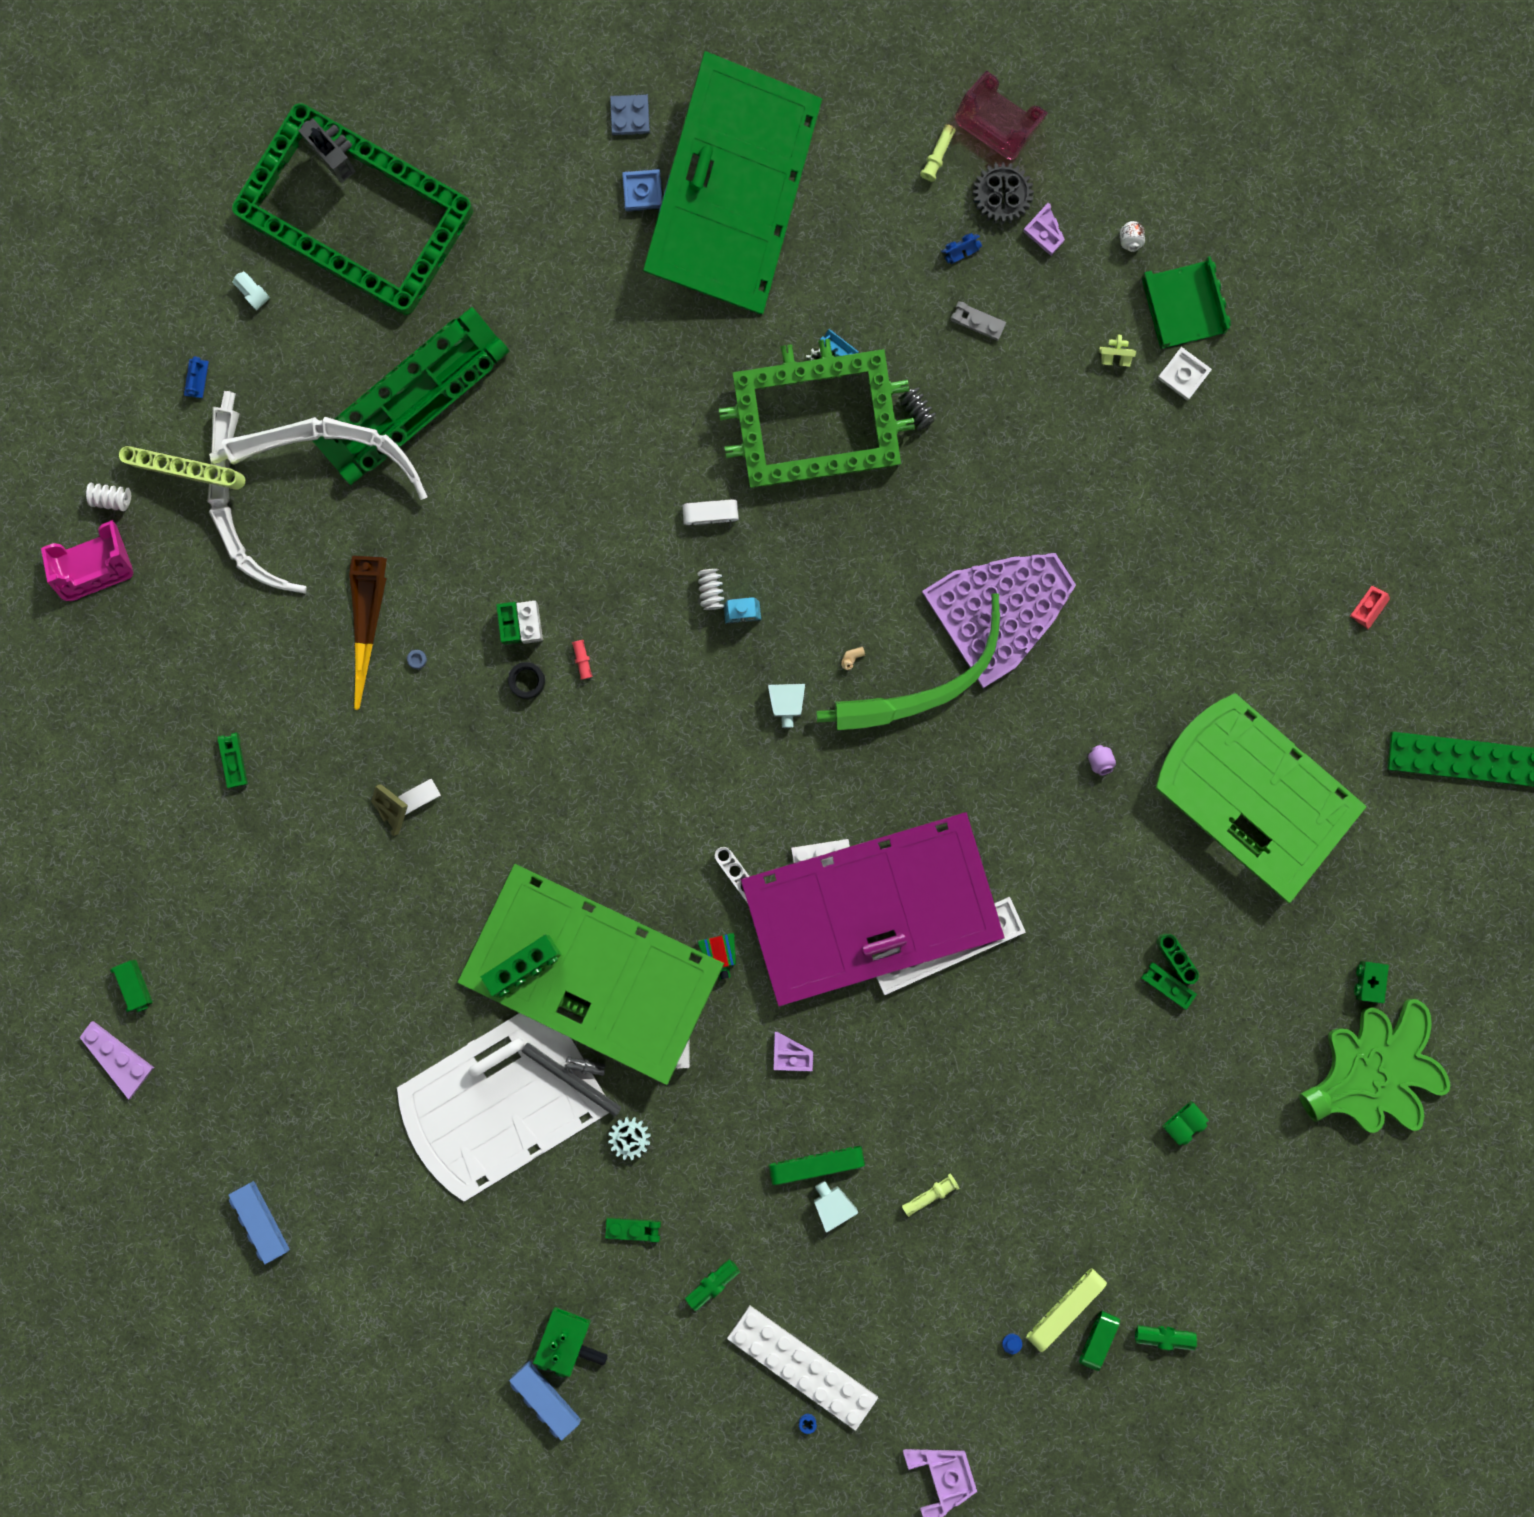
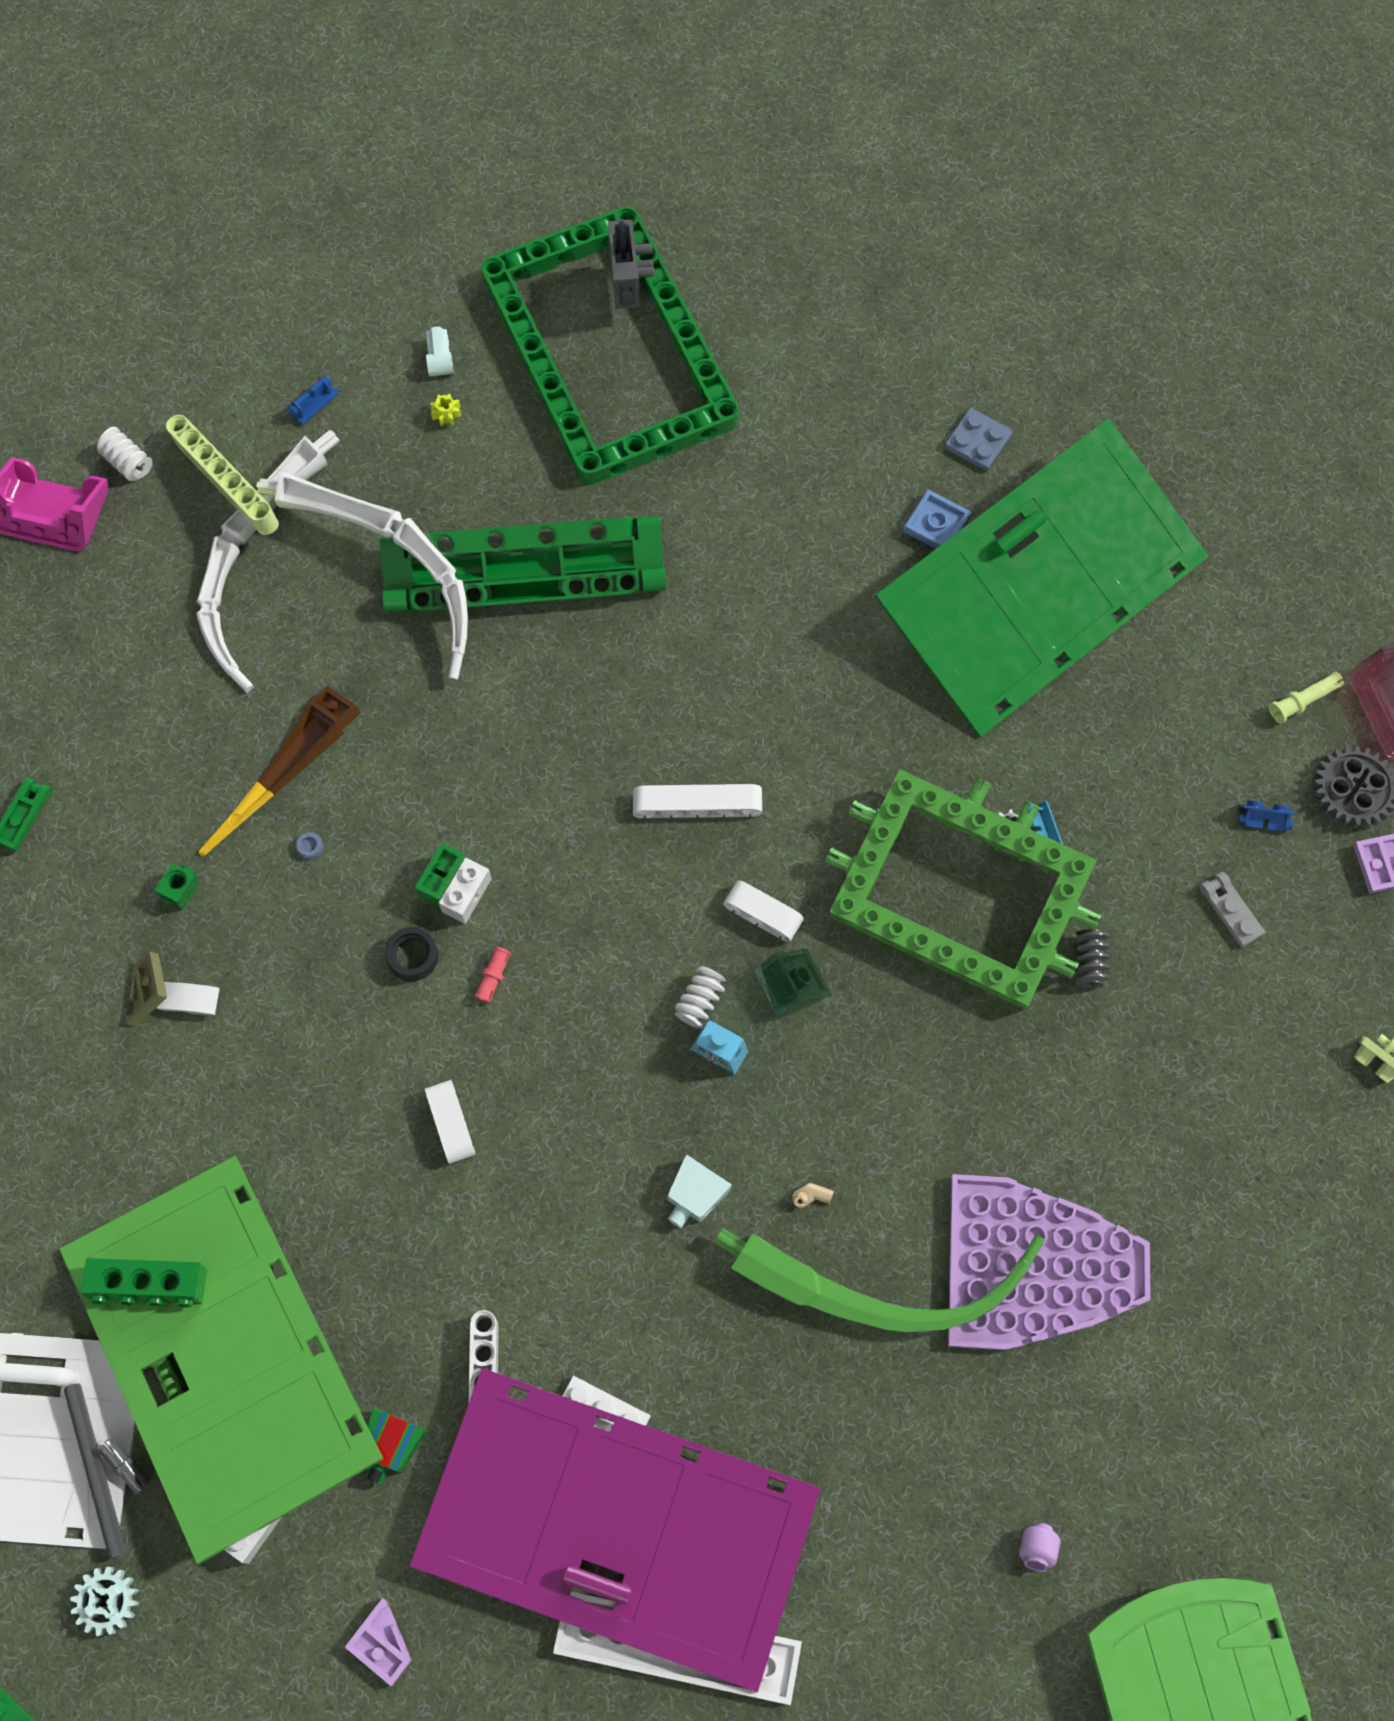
camera: 30 degrees right, 15 degrees down
none -> green brick [154,863,200,910]
none -> white beam [425,1080,476,1164]
none -> neon yellow gear [430,394,461,426]
none -> white beam [633,784,763,818]
none -> clear green slope [754,948,831,1017]

